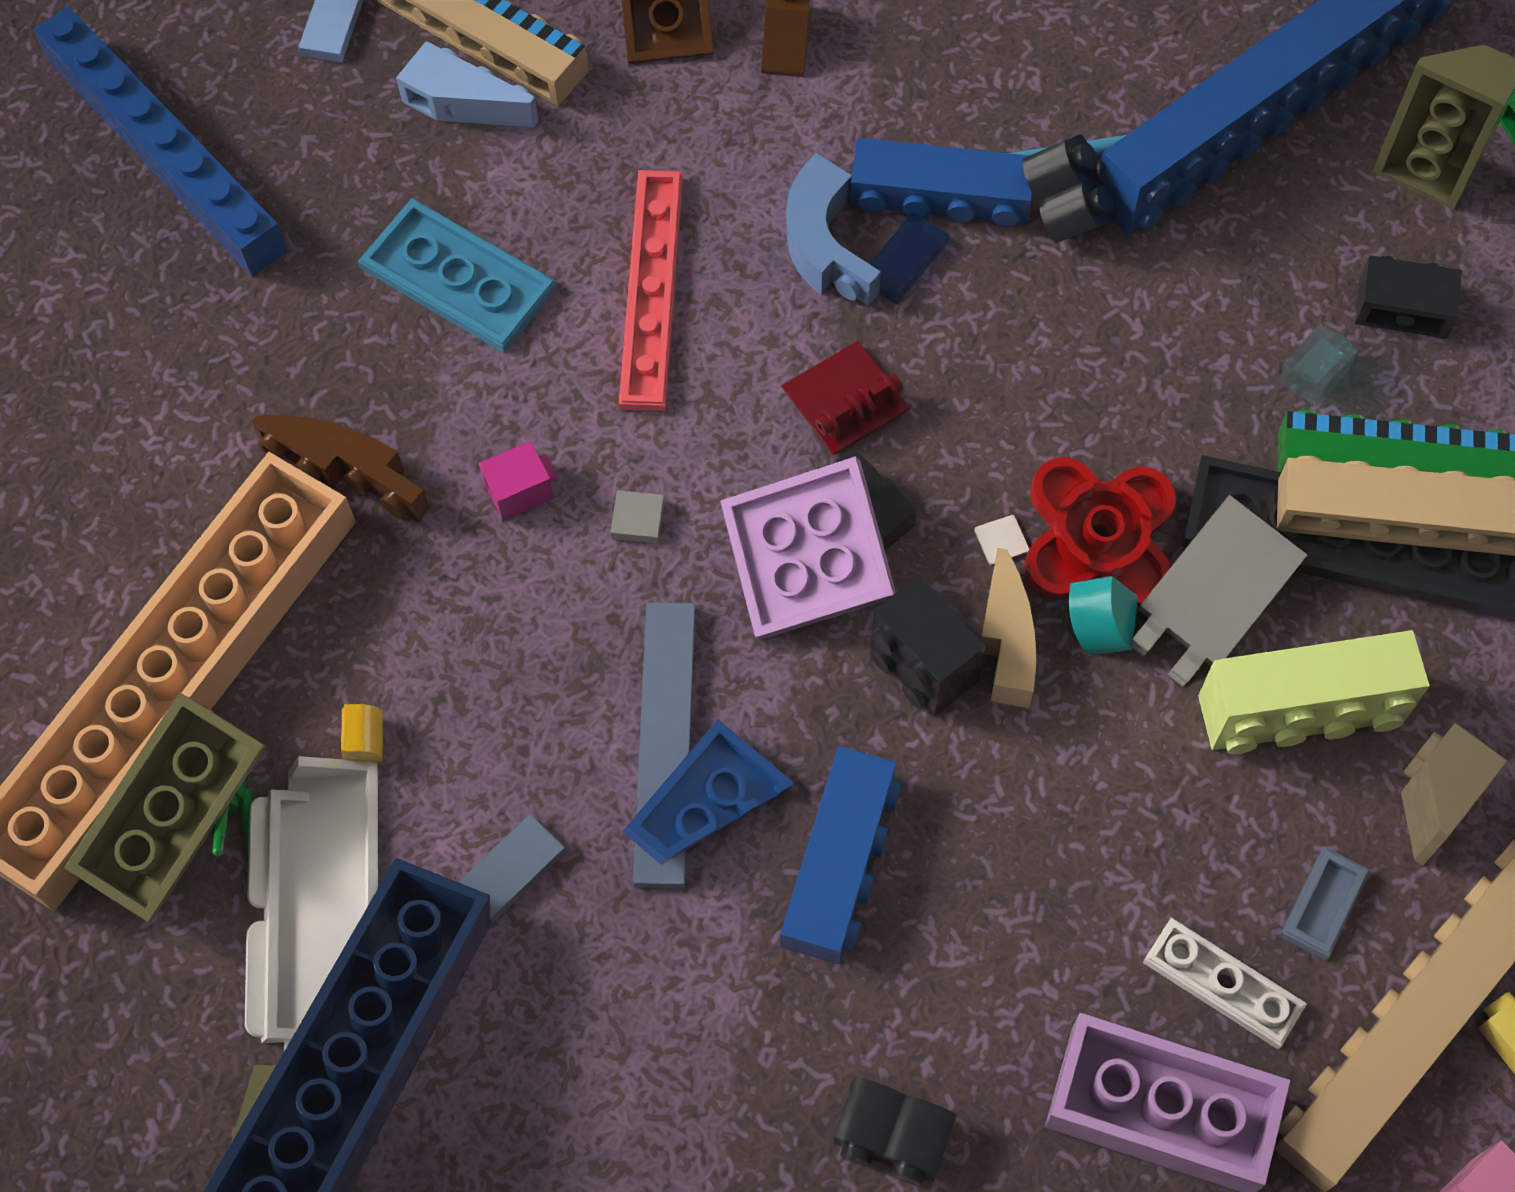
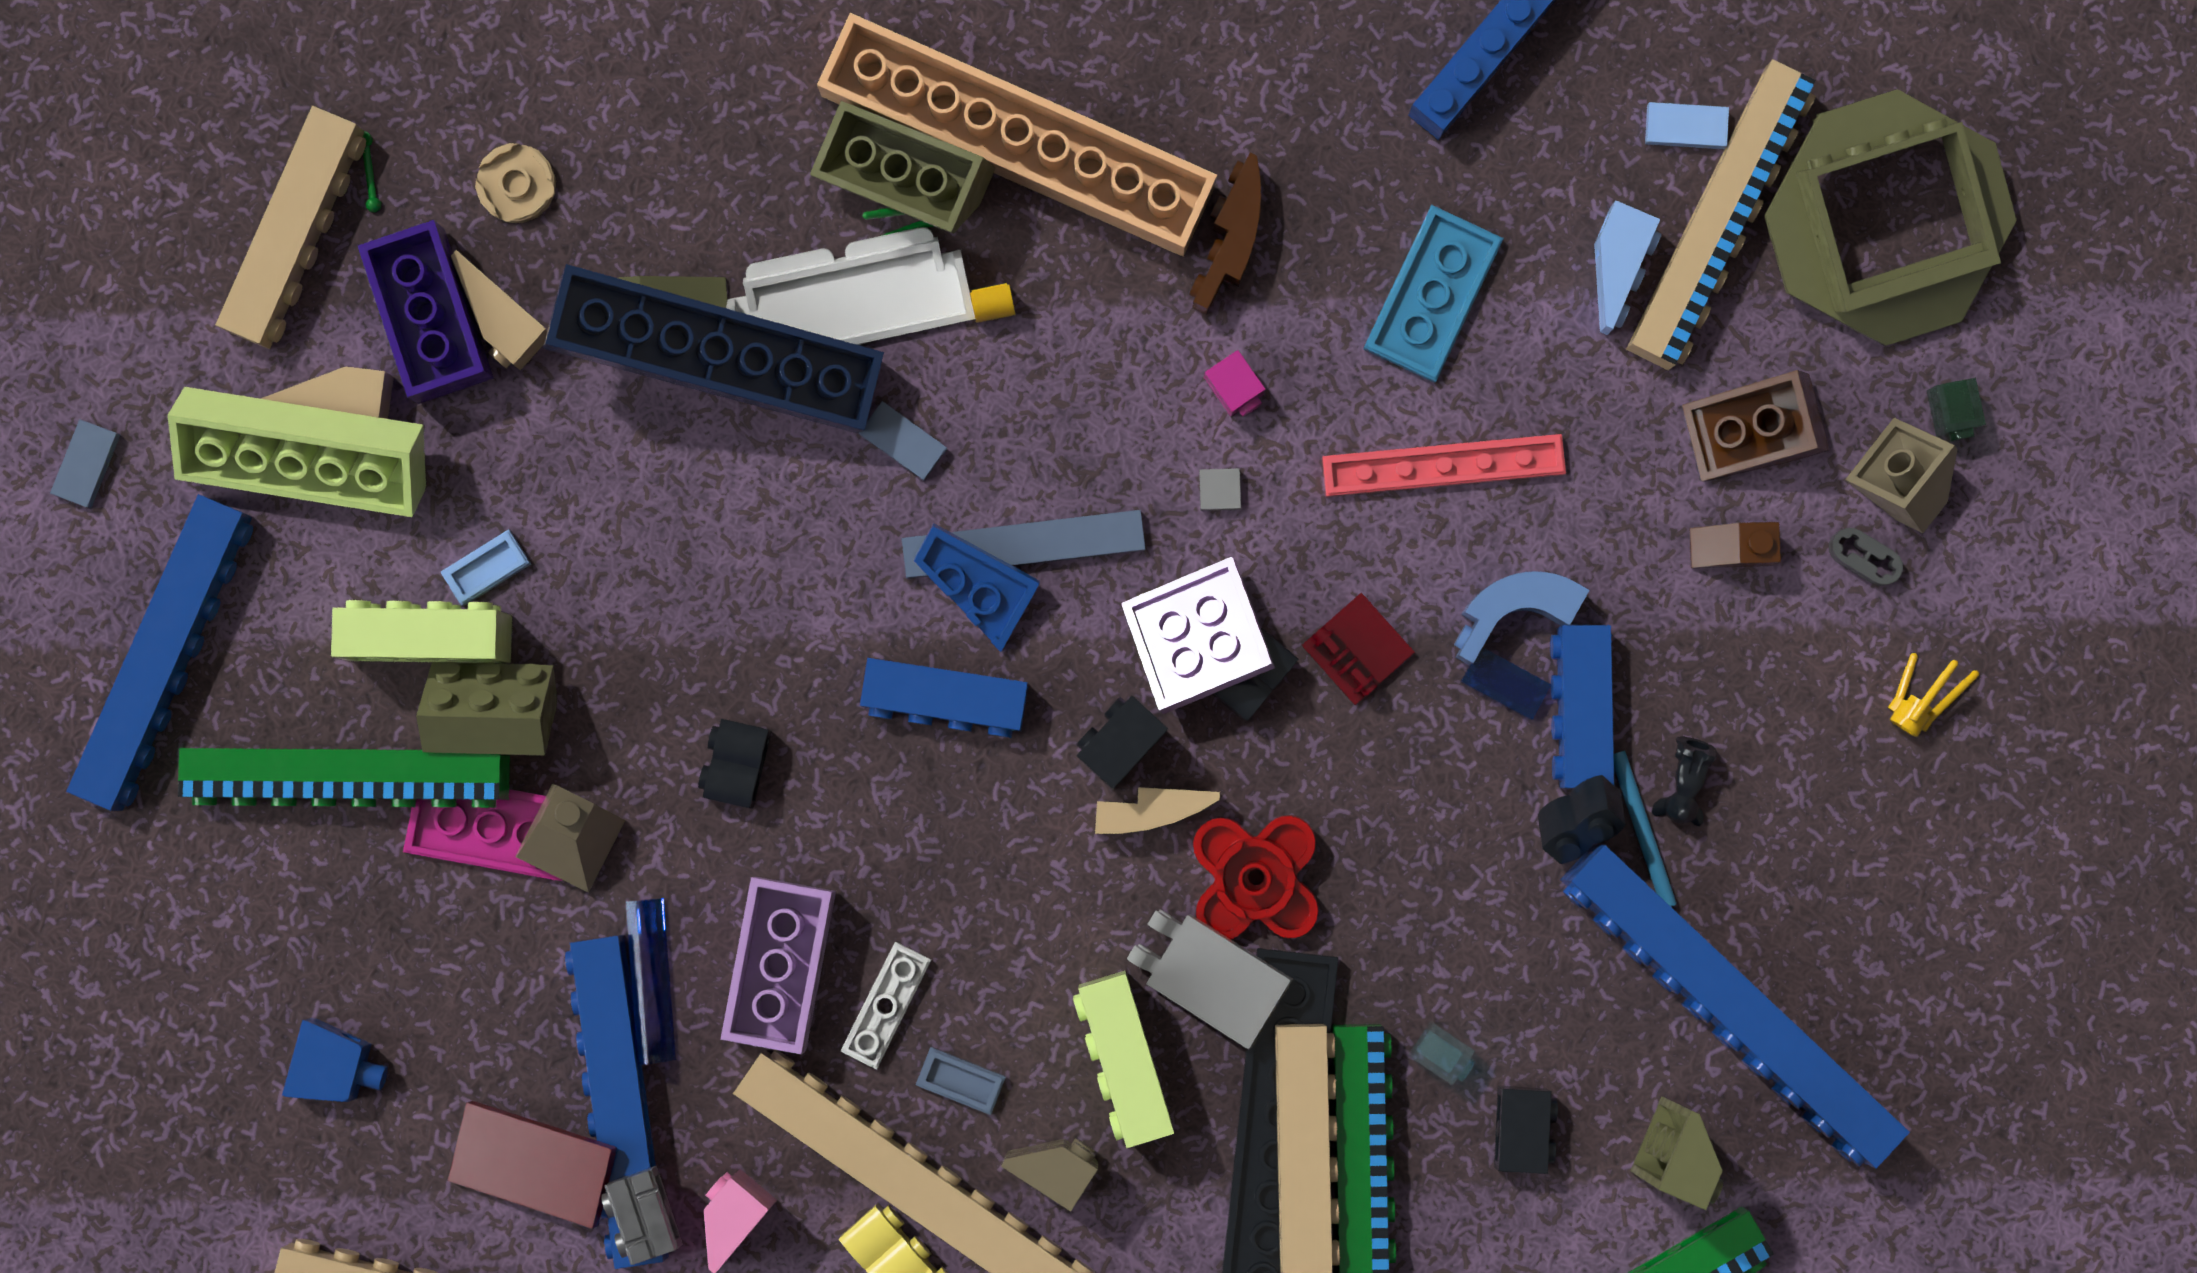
camera: 85 degrees right, 20 degrees up
white piece [974,515,1029,566] -> none
teal brick [1069,576,1138,655] -> none
none -> black animal [1652,736,1717,826]

